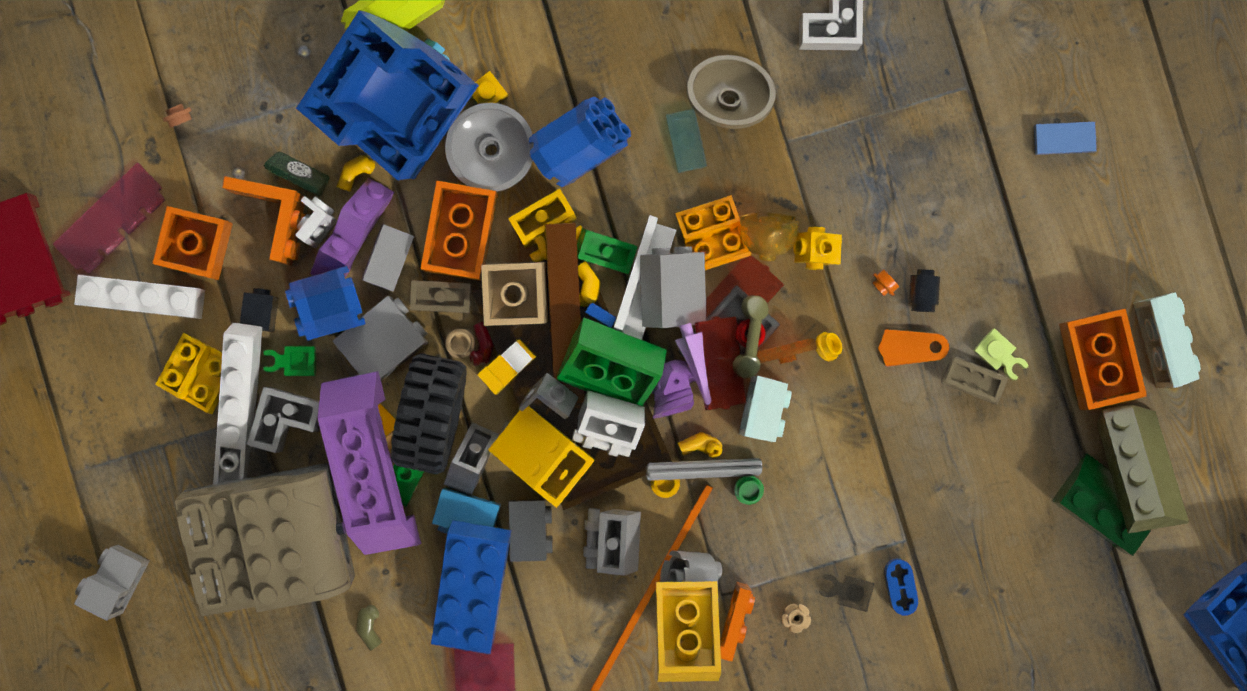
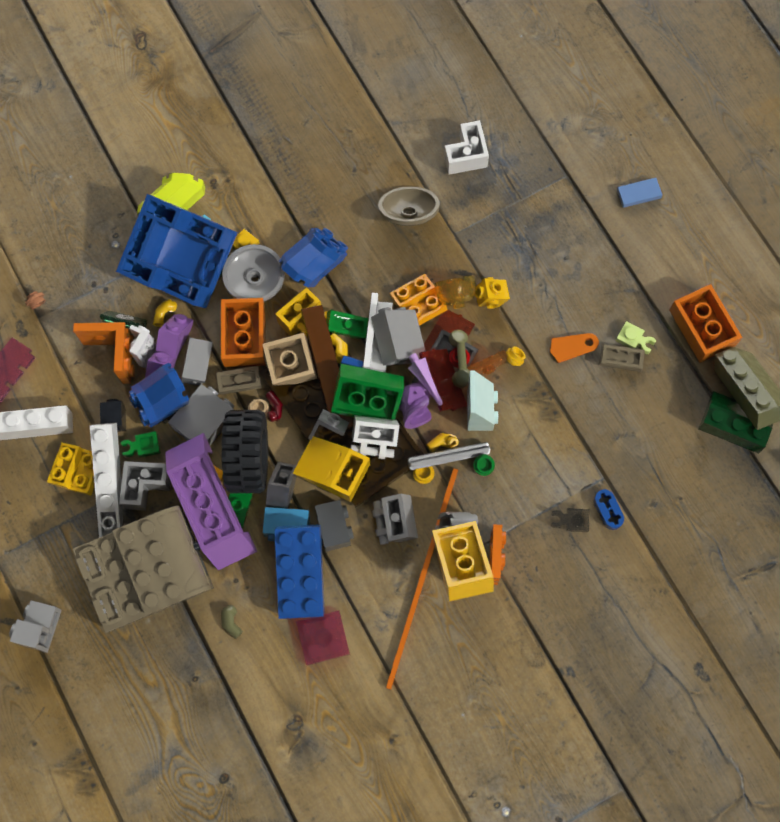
camera: 10 degrees left, 15 degrees down
orange brick [153,206,233,280] -> none
yellow leg [477,339,536,395] -> none
clear light blue plate [666,109,707,173] -> none
tan plate [782,604,811,633] -> none
orange plate [872,269,899,296] -> none
black brick [909,269,940,312] -> none
light aqua slope [1133,292,1201,388] -> none

